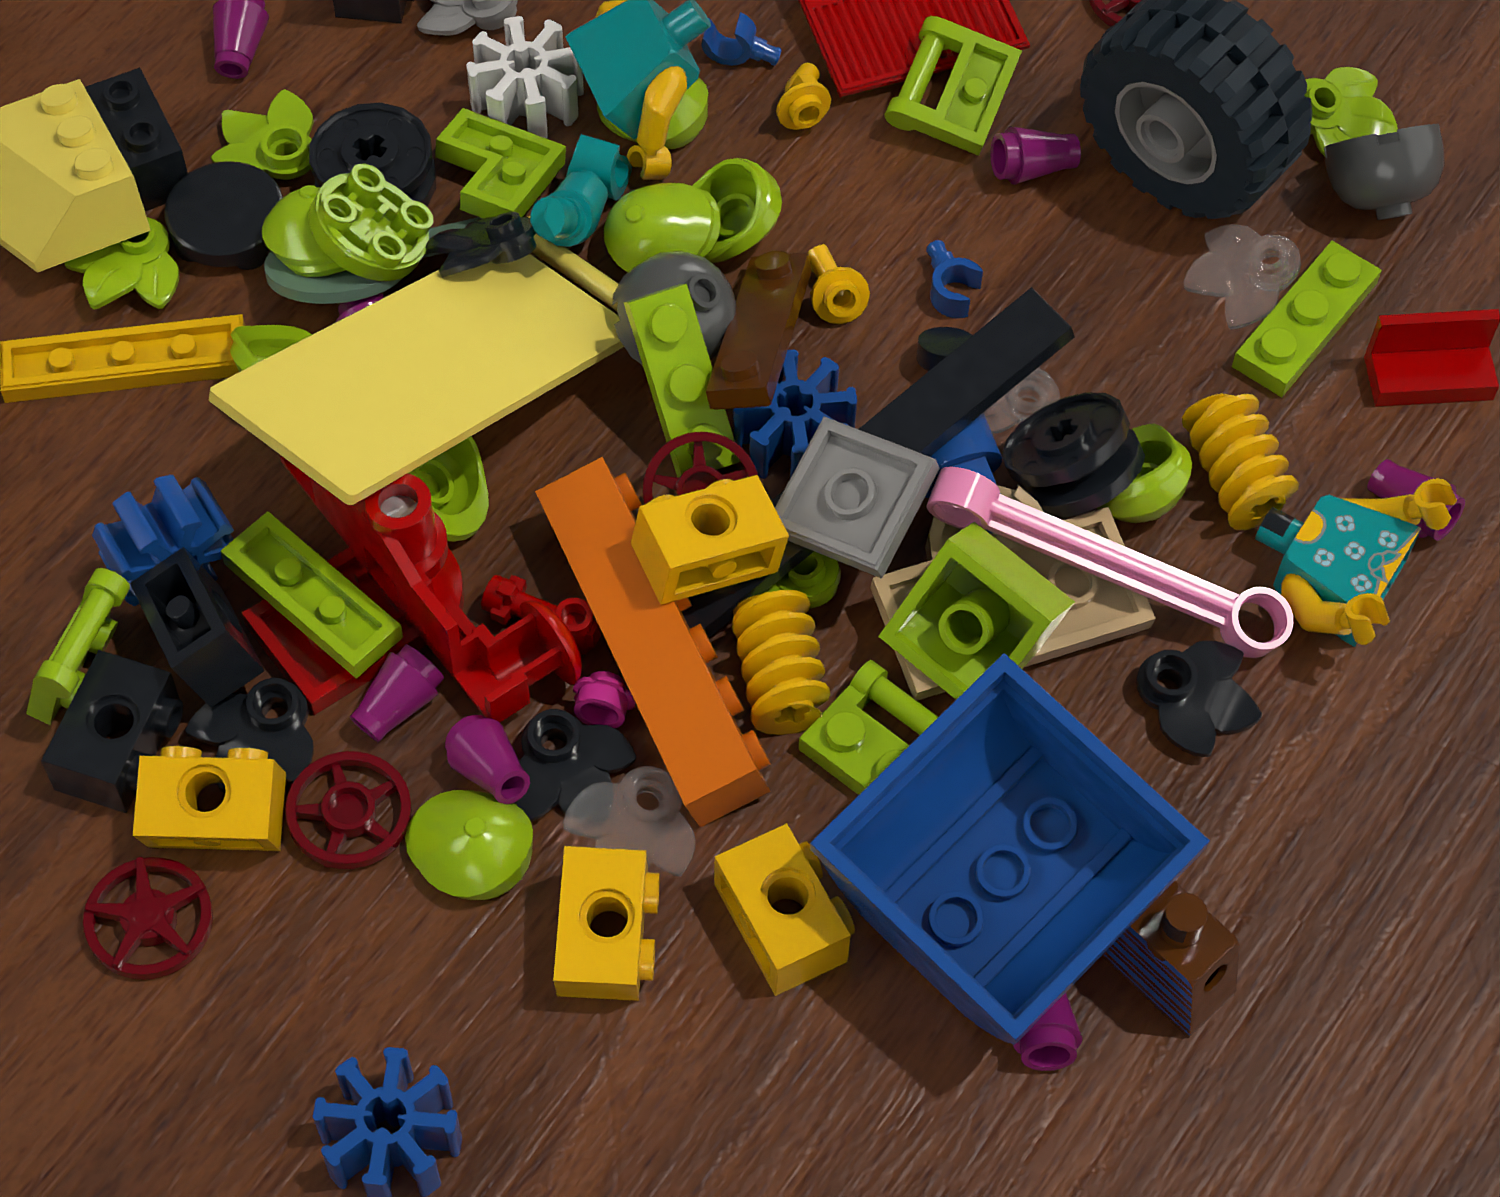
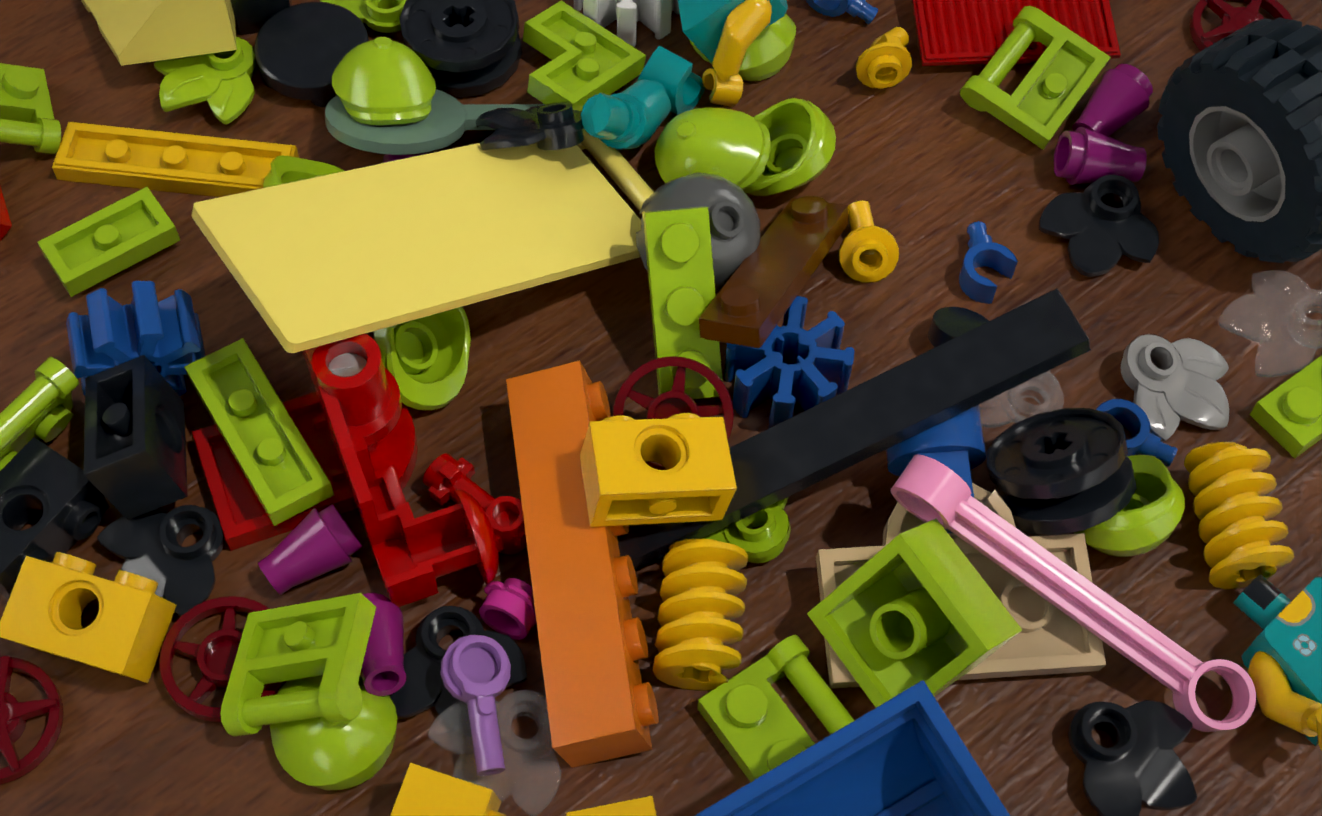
camera: 15 degrees right, 0 degrees up
lime tile [309,164,434,281] -> none
light grey tile [775,417,940,578] -> none
none -> lime plate [37,187,180,297]
none -> lime plate [220,593,376,737]
none -> medium lavender plate [440,635,511,776]
none -> black plate [1038,175,1159,277]
none -> magenta cone [1072,64,1153,137]
none -> blue piece [1096,399,1178,467]
none -> light grey plate [1121,334,1229,442]

